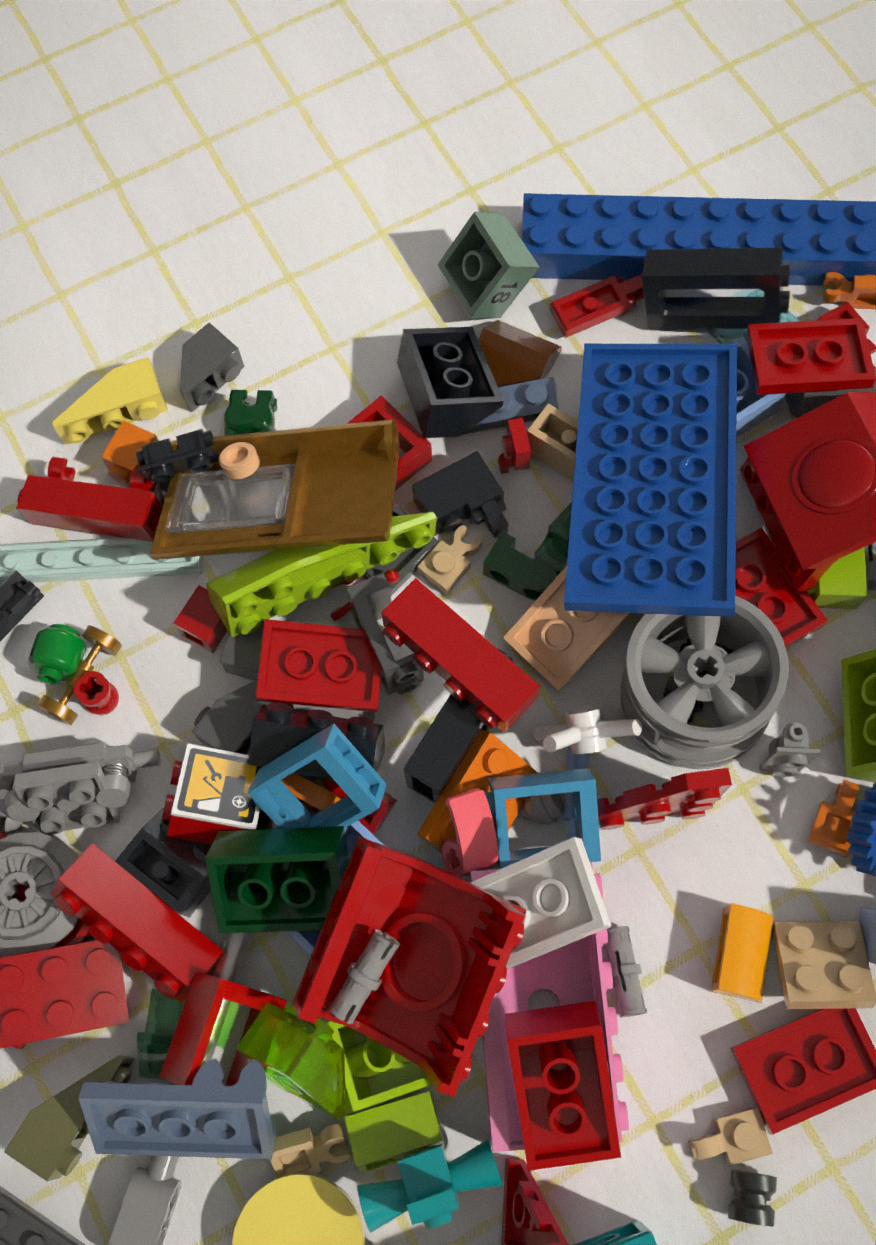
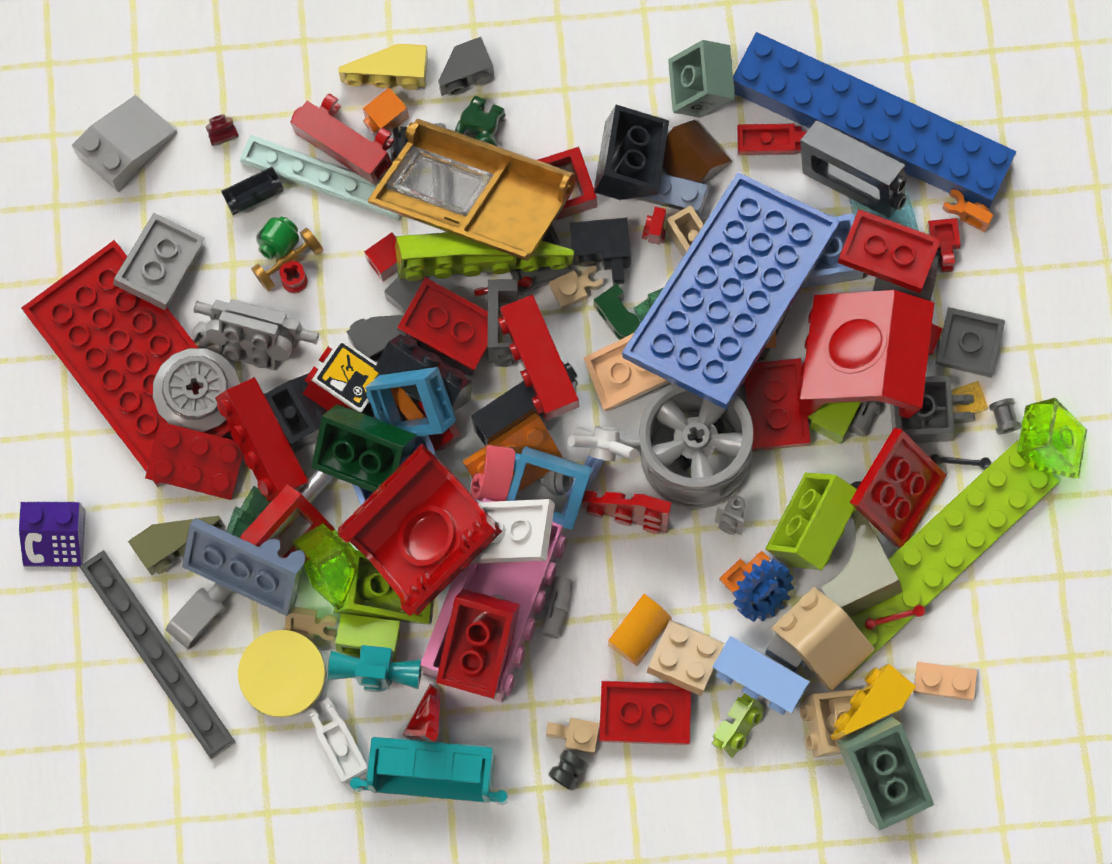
camera: 25 degrees right, 5 degrees up
black hinge [136,429,219,483] -> none
light nougat tile [219,442,260,479] -> none
light grey pin [328,929,400,1024] -> none

